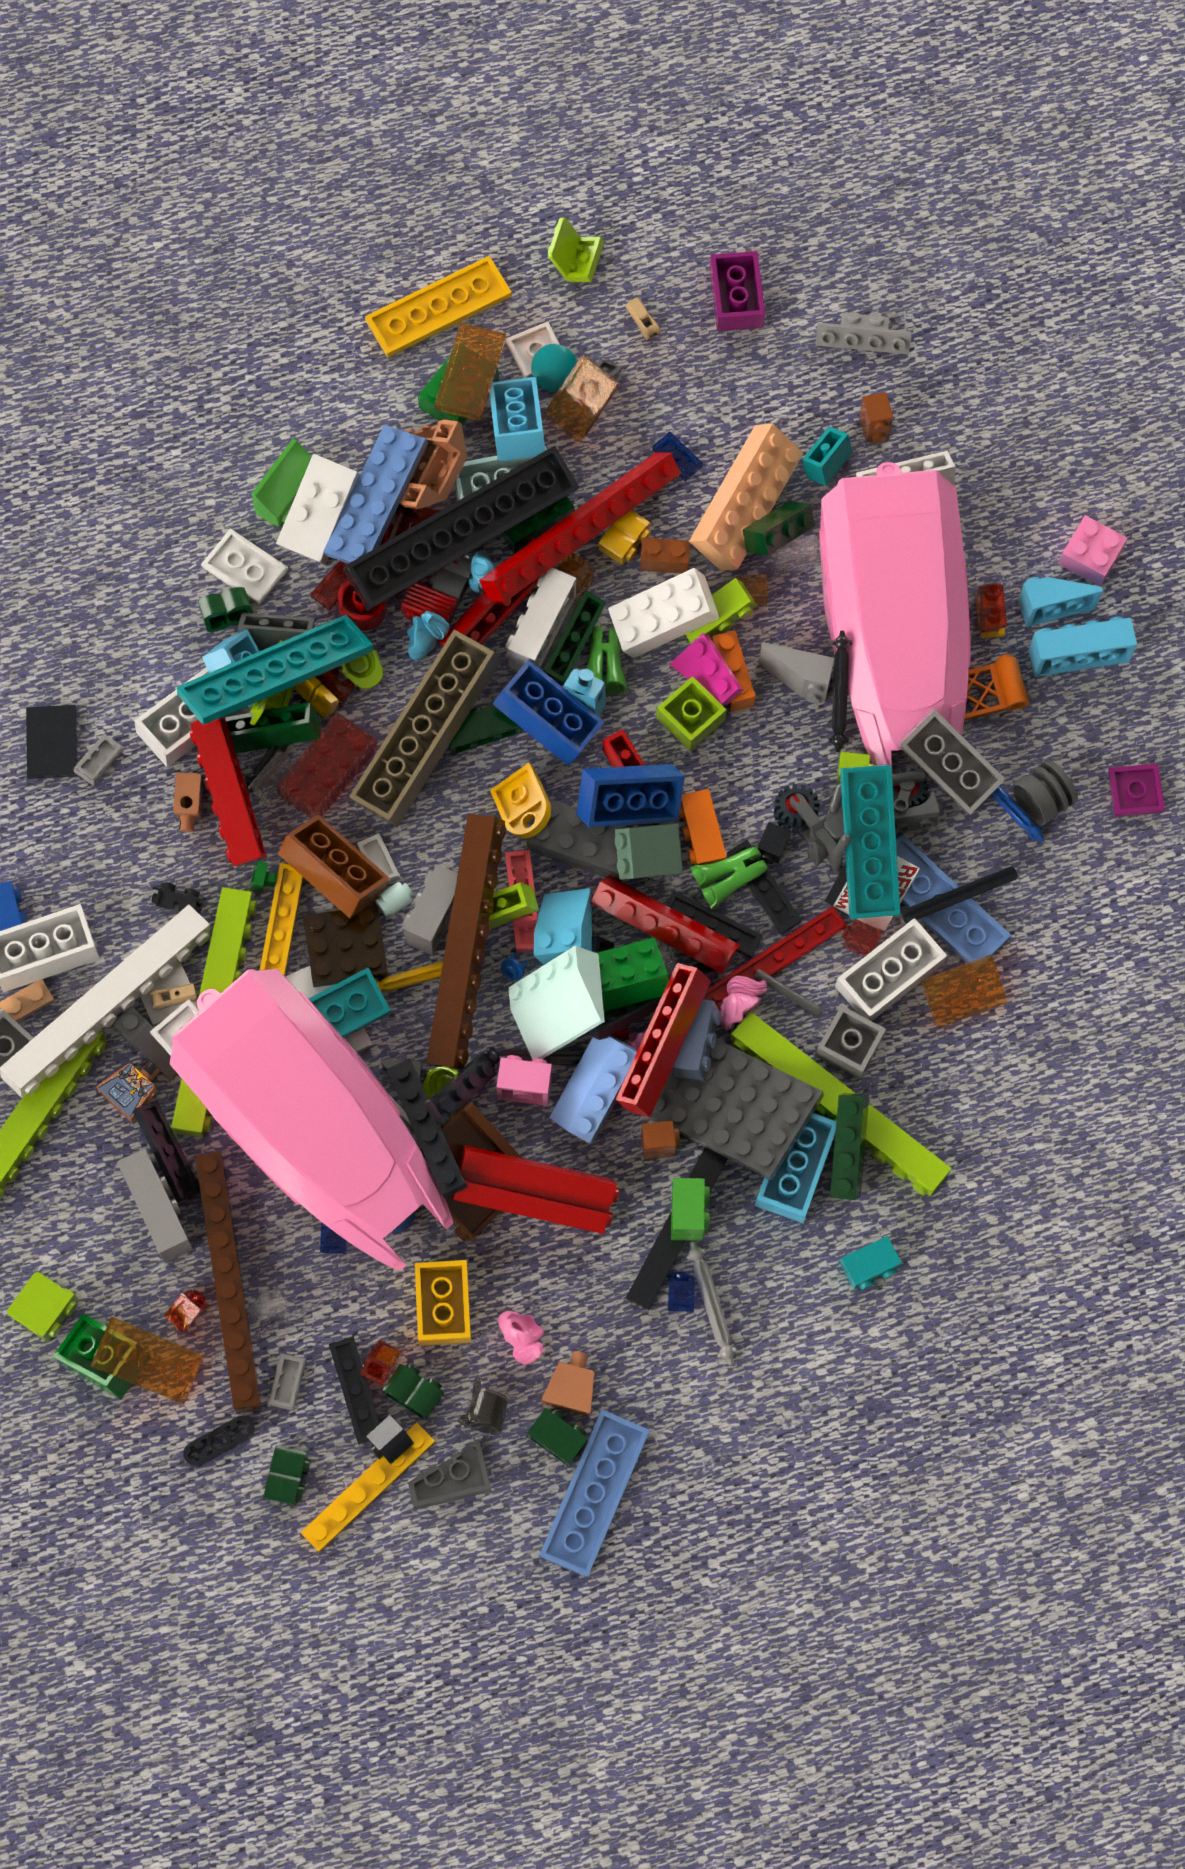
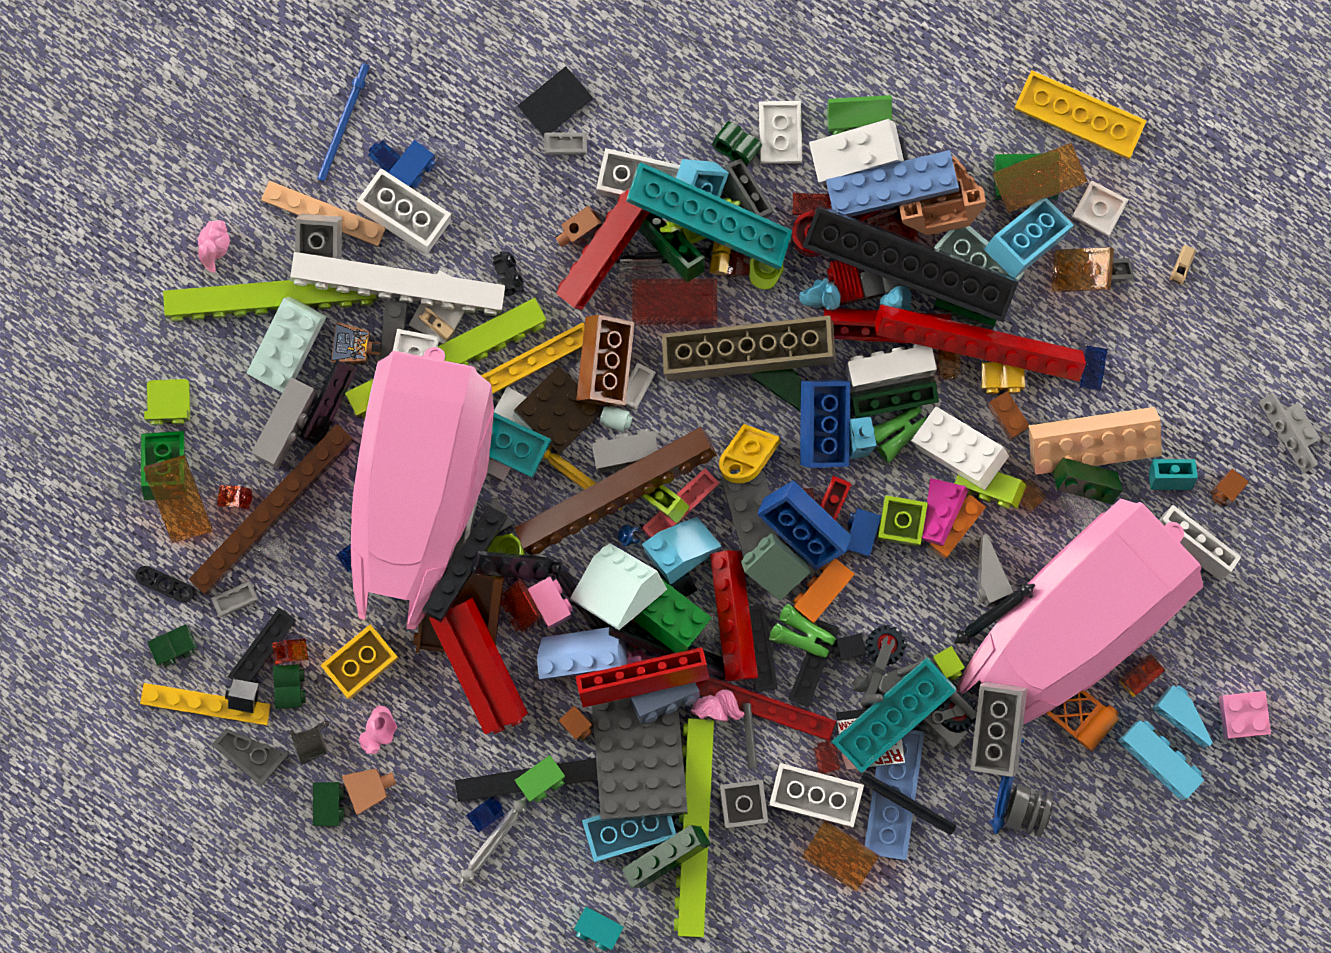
camera: 55 degrees right, 10 degrees up
green tile [249,861,278,892] -> none
teal dish [531,344,578,392] -> none
medium blue plate [539,1410,650,1578] -> none
lime bracket [548,217,604,282] -> none
magenta brick [709,251,765,331] -> none
magenta plate [1108,764,1165,817] -> none
none -> light aqua brick [247,297,327,393]
none -> clear red slope [501,579,545,634]
none -> blue brick [846,508,882,558]

